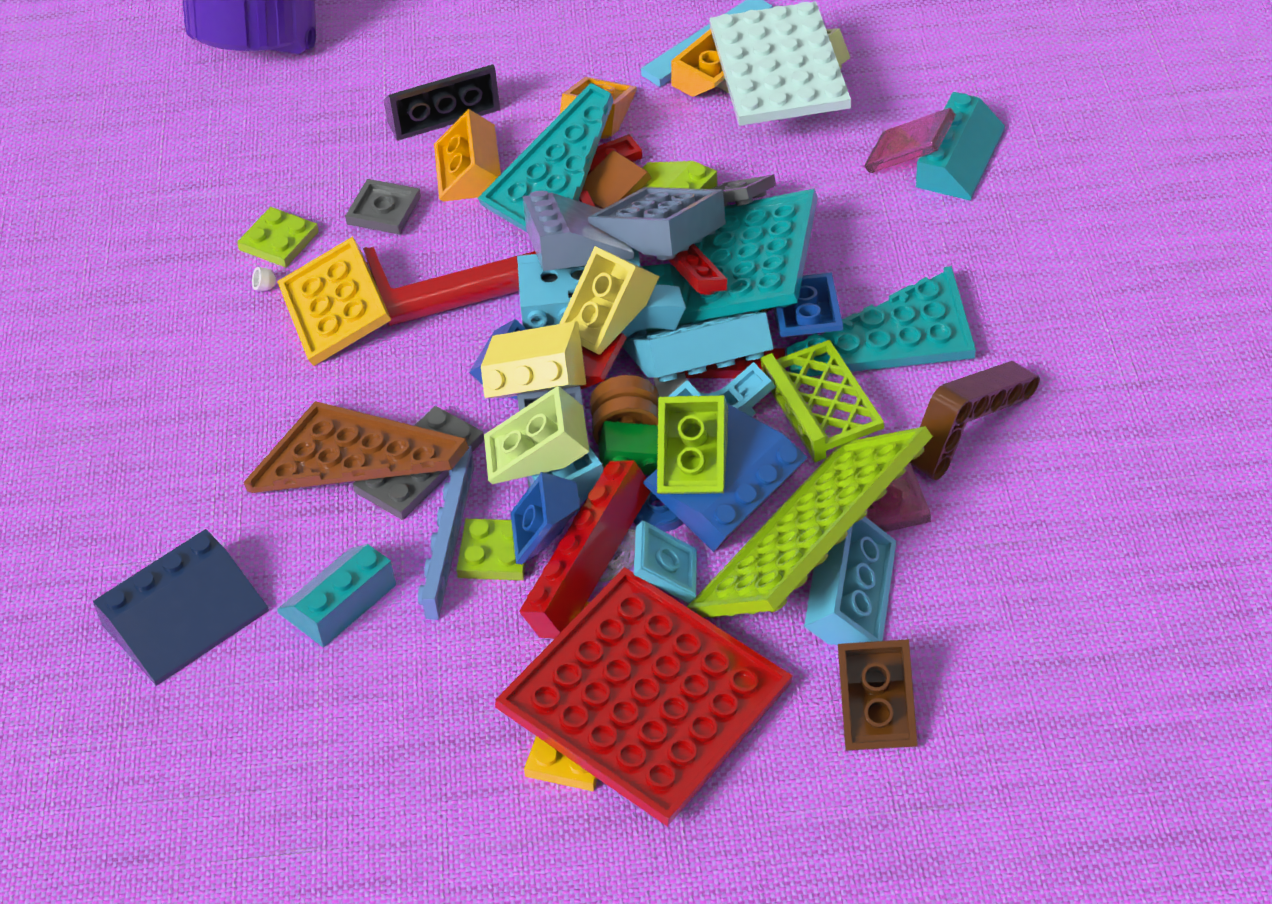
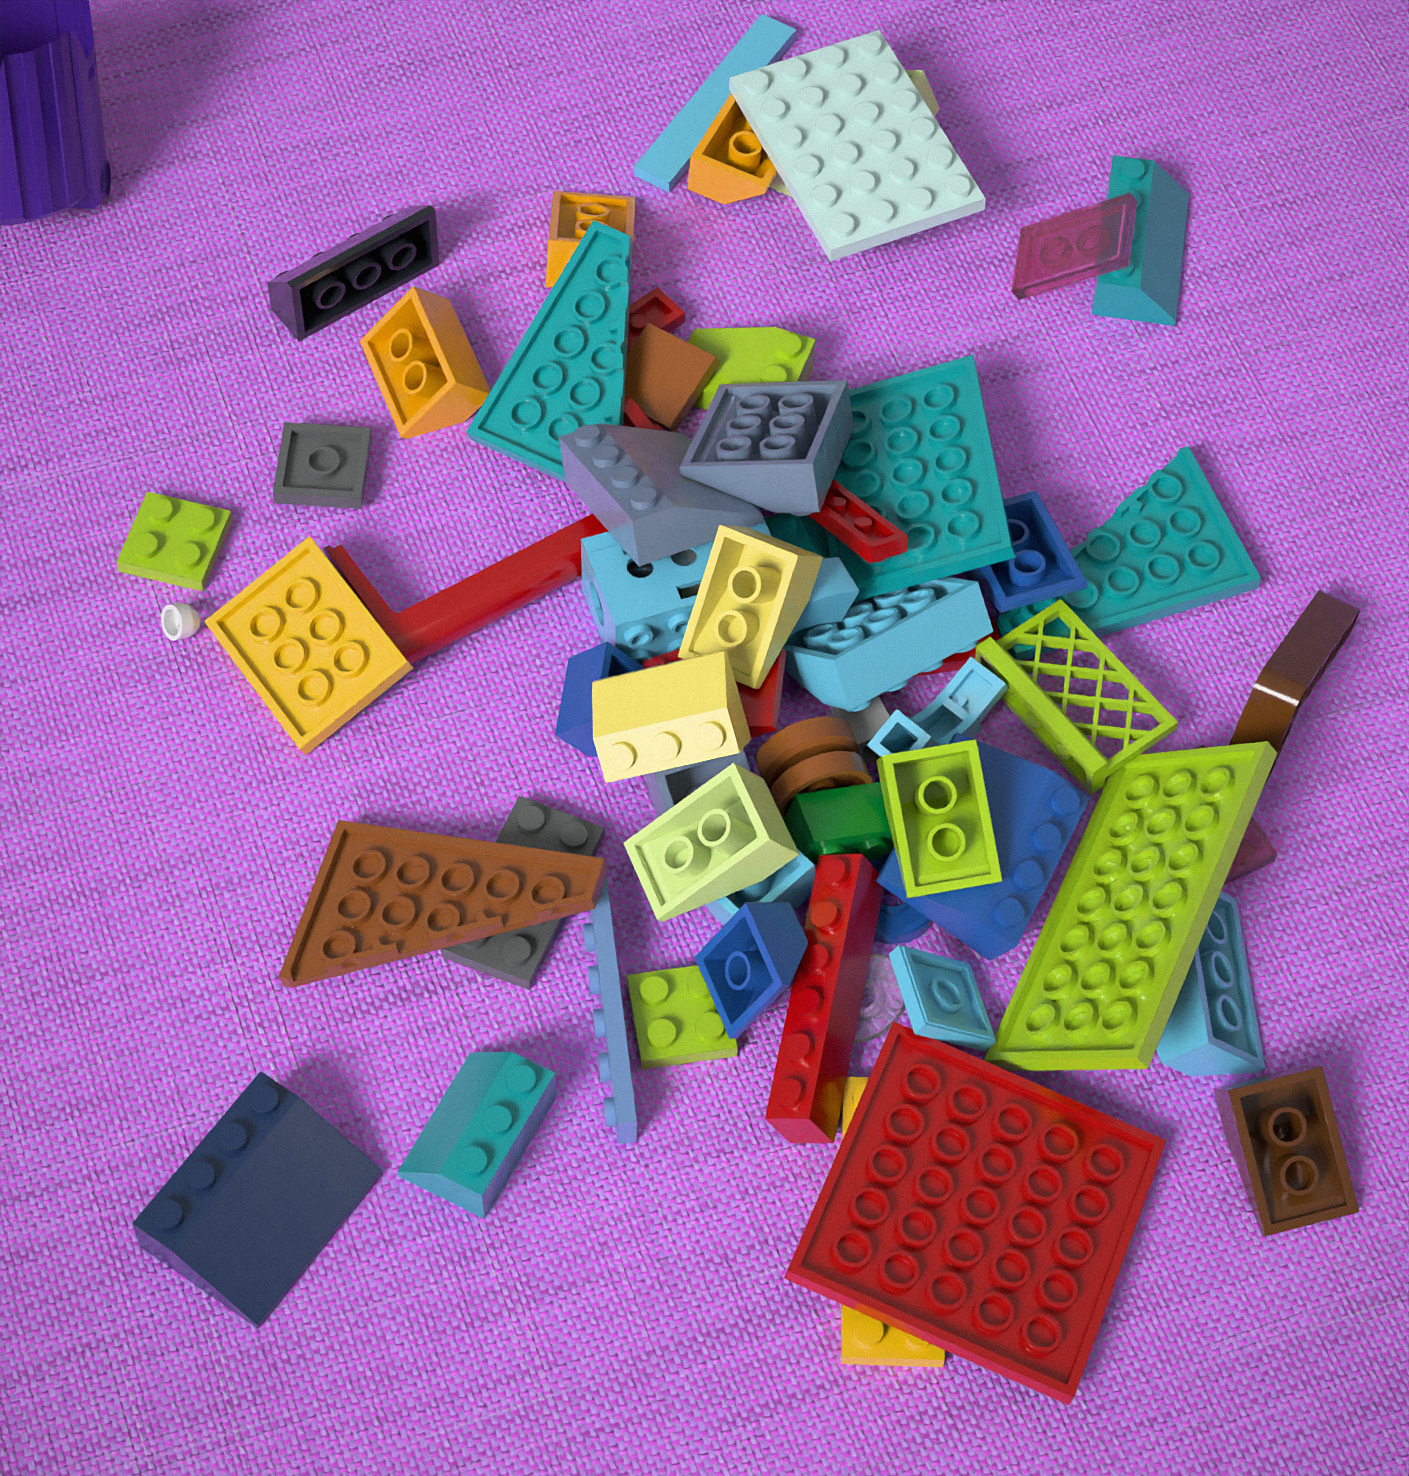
camera: 20 degrees left, 10 degrees up
dark grey plate [711,174,776,207] -> none

